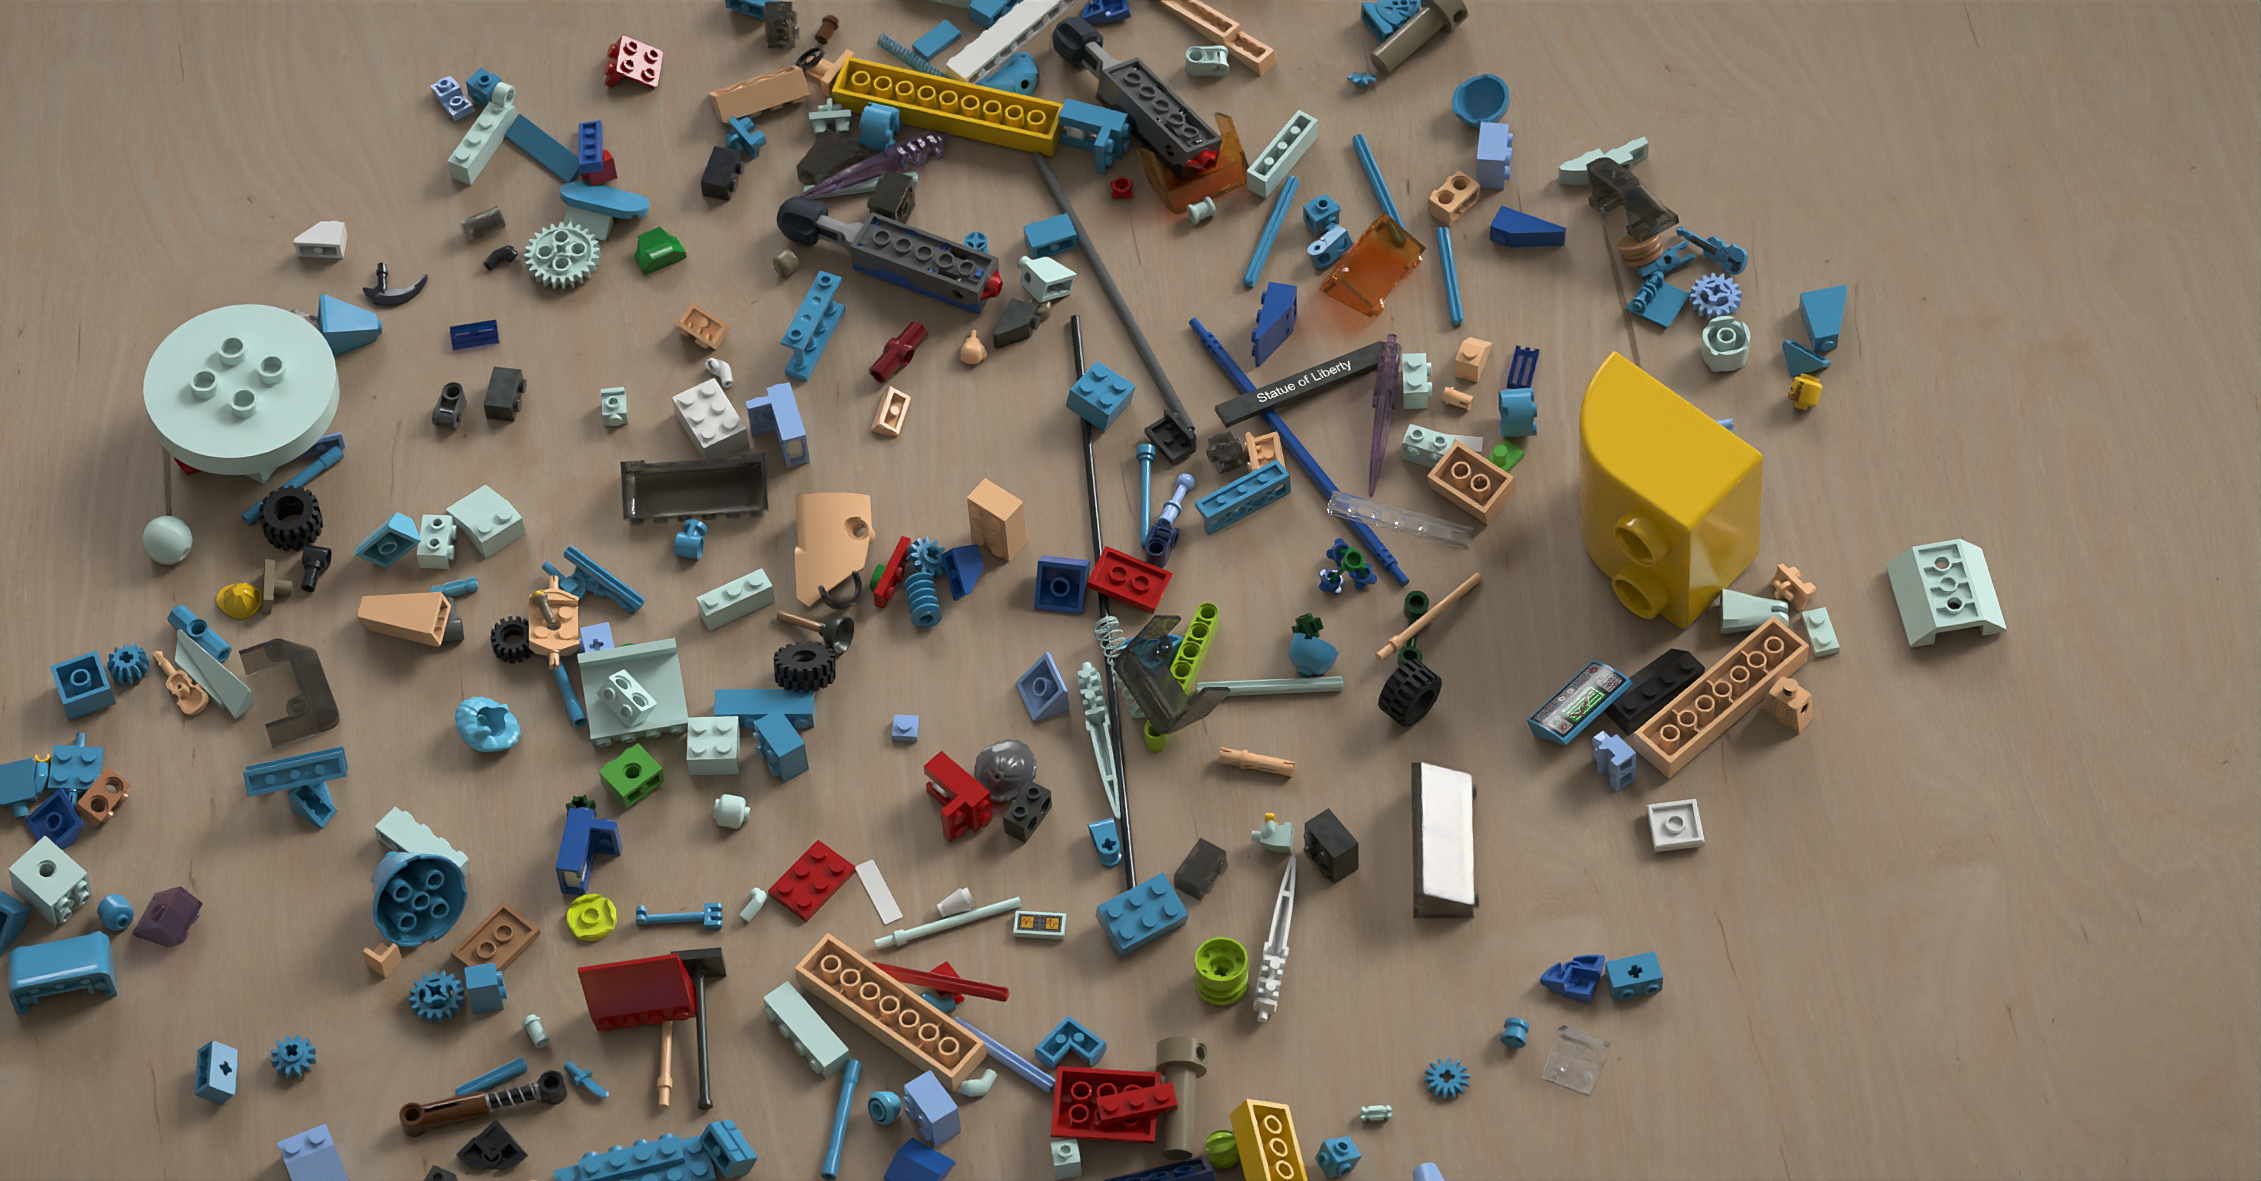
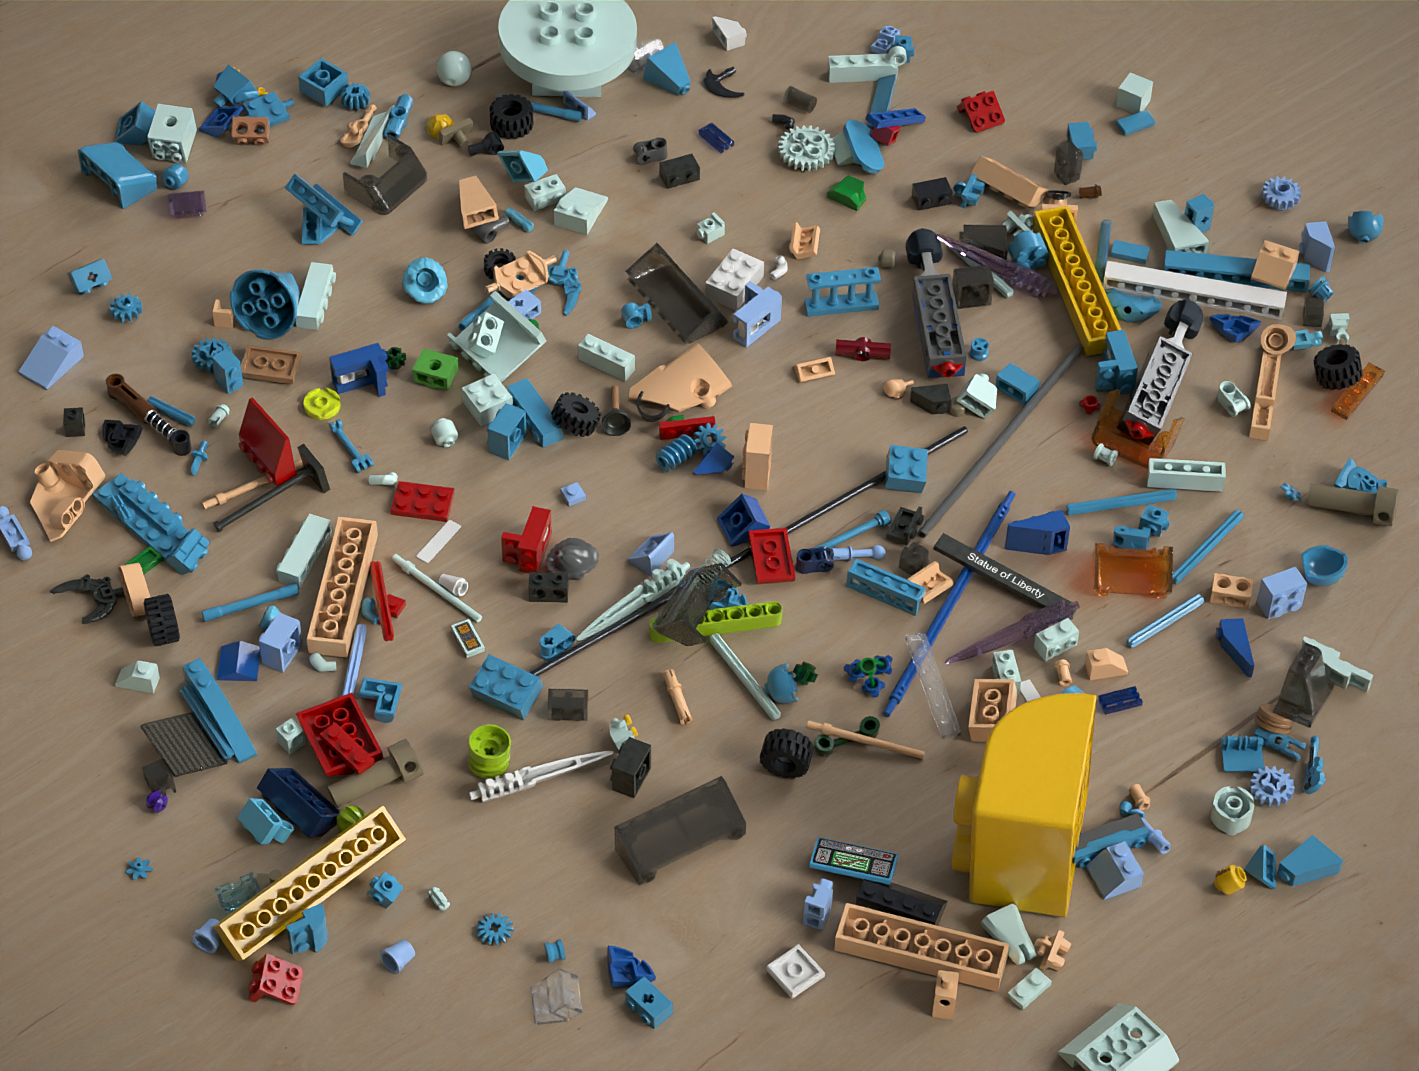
camera: 55 degrees right, 5 degrees down
dark tan piece [531,590,556,625] -> none
dark azure axle [564,545,645,610] -> none

